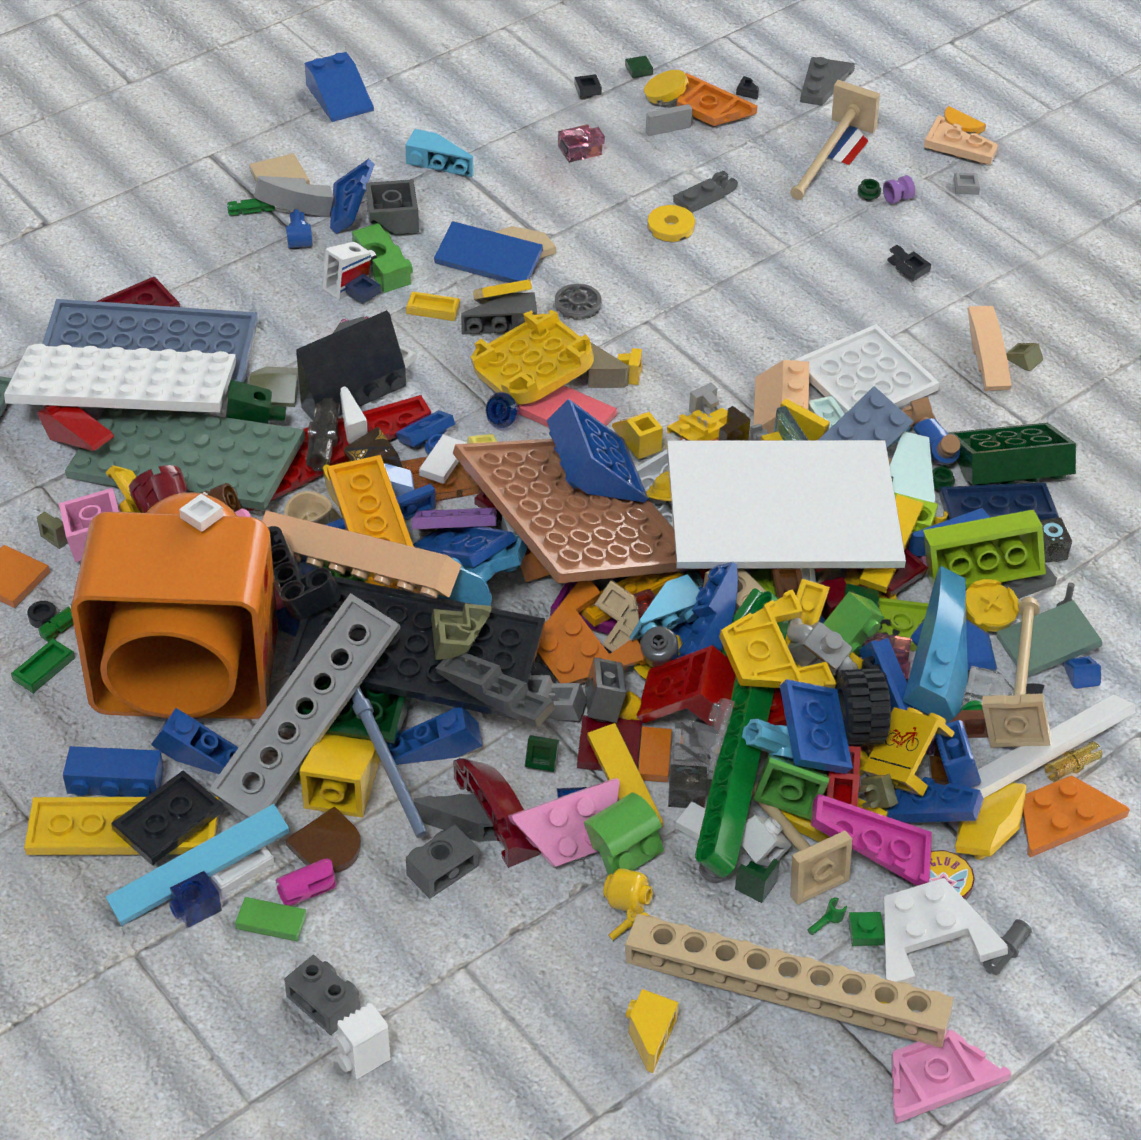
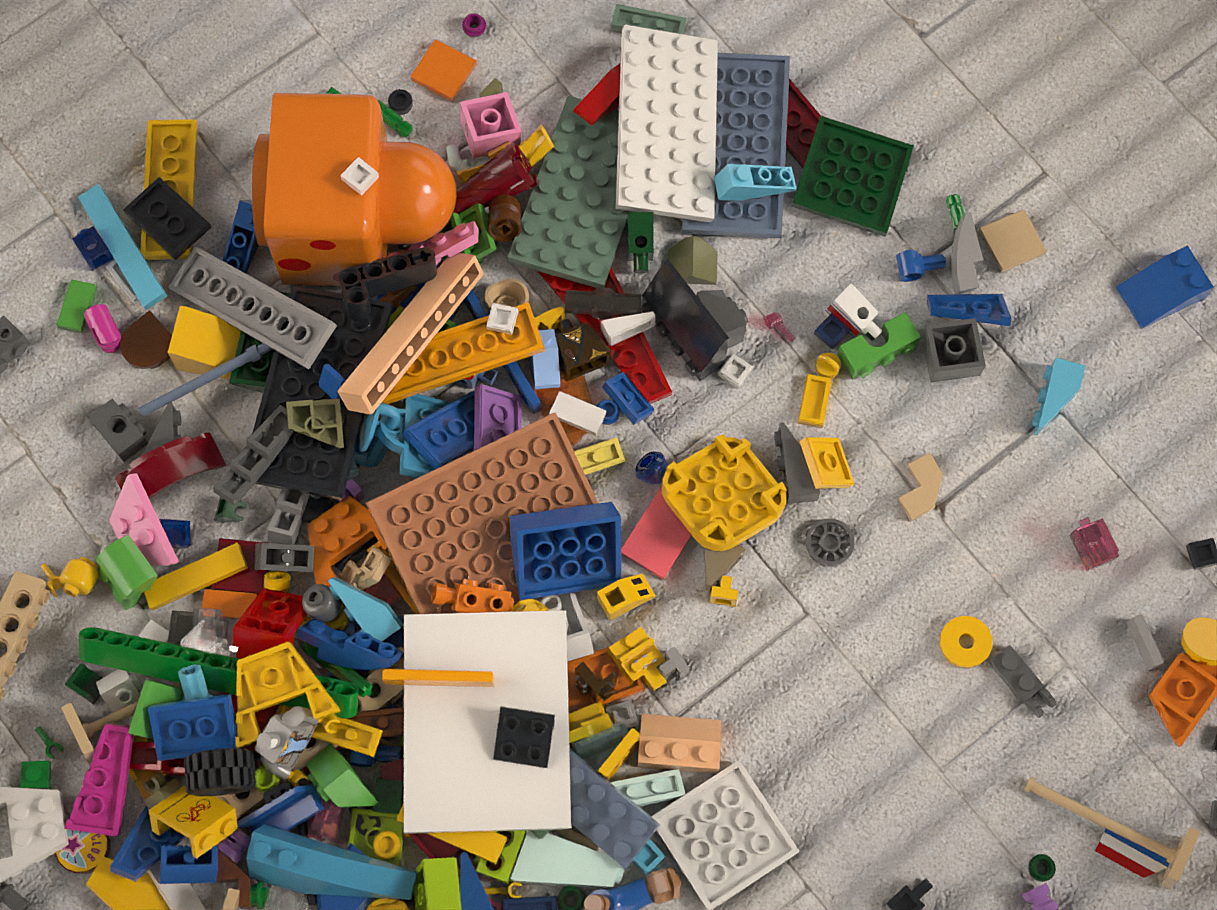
camera: 90 degrees right, 25 degrees up
blue brick [63,746,164,797] -> none
blue slope [386,707,483,765] -> none
blue tile [434,221,543,283] -> none
none -> blue slope [319,364,346,399]
none -> yellow tile [373,831,401,859]
none -> light orange tile [382,669,494,687]
none -> orange brick [431,579,514,613]
none -> white tile [486,303,519,335]
none -> black hinge [493,706,555,768]
none -> medium azure slope [714,164,796,201]
none -> dark green plate [791,116,914,237]
none -> yellow tile [815,352,841,378]

